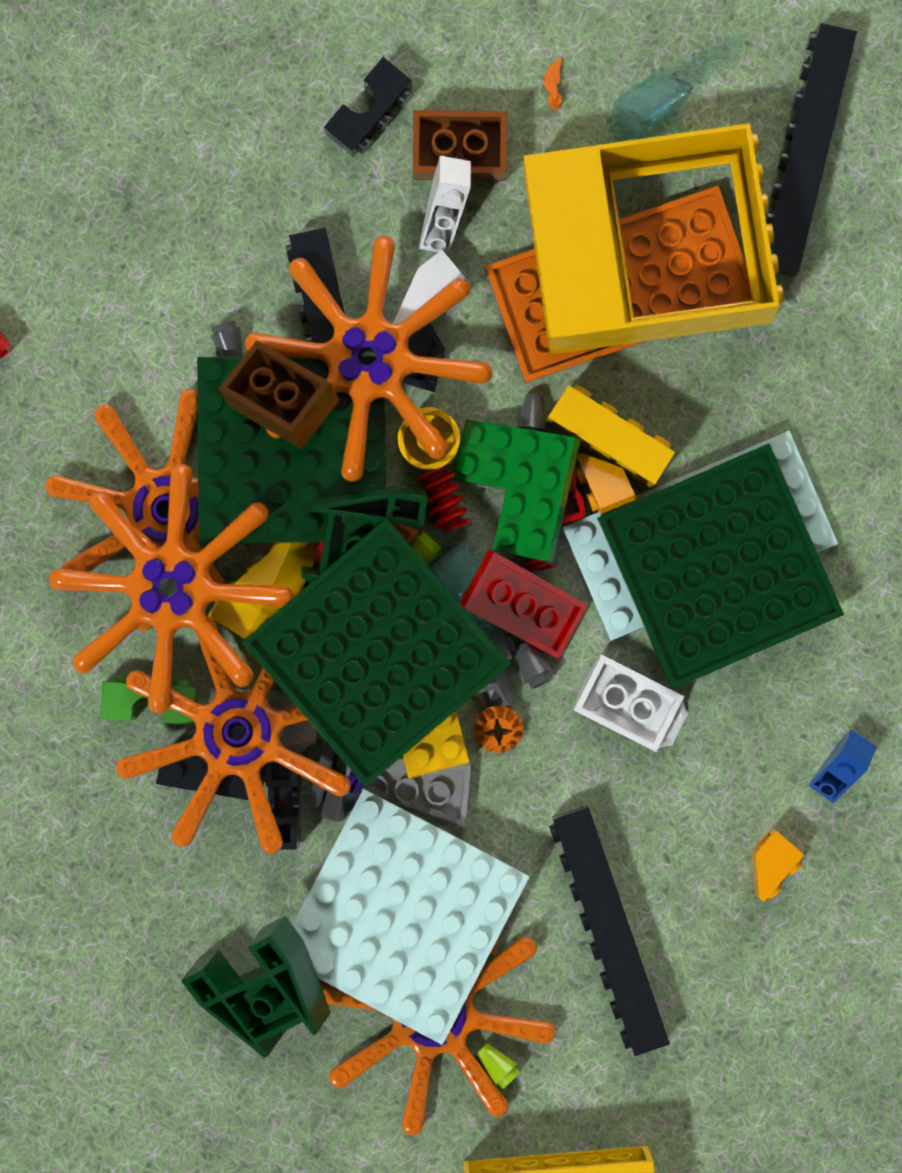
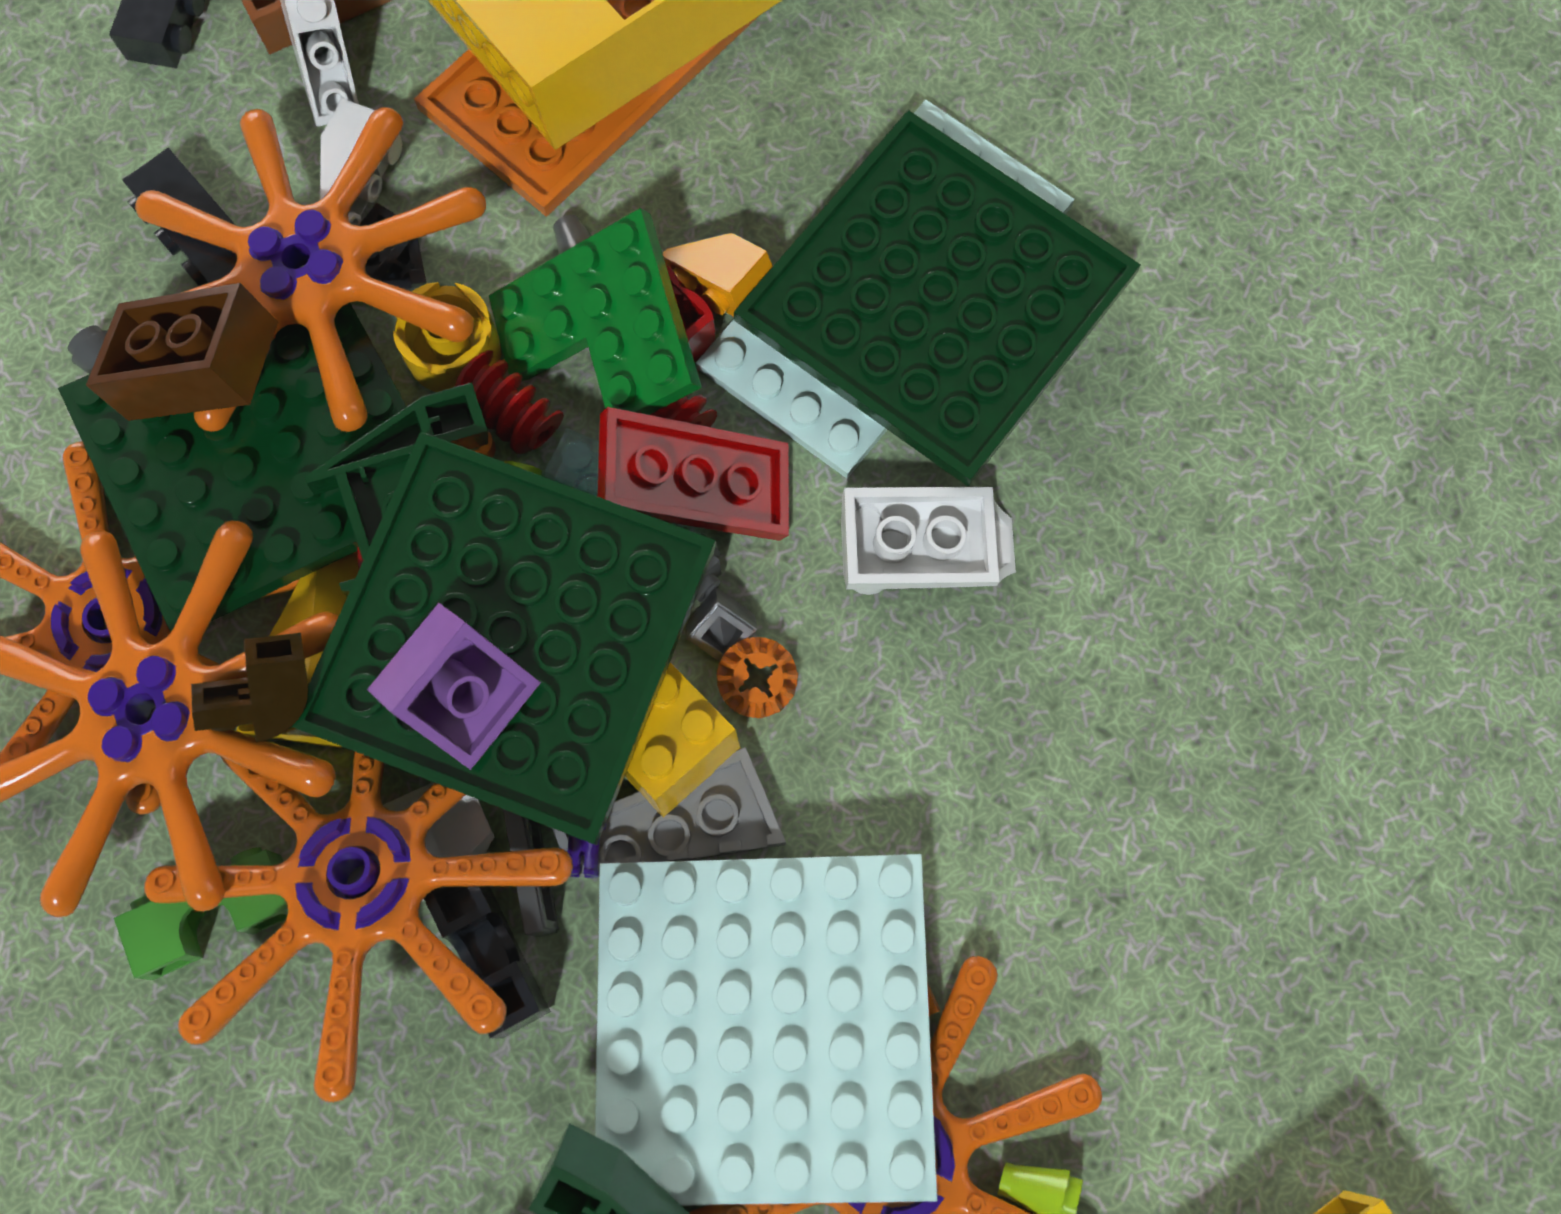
camera: 30 degrees left, 15 degrees down
black arch [156,756,249,800] -> none
flat silver slope [321,790,361,822] -> none
dark grey cone [515,642,553,689] -> none
yellow brick [546,385,675,488] -> none
black brick [549,805,670,1056] -> none
light orange slope [752,828,804,902] -> none
blue slope [808,729,877,803] -> none
none -> dark brown brick [191,633,308,742]
none -> medium lavender slope [367,603,540,770]

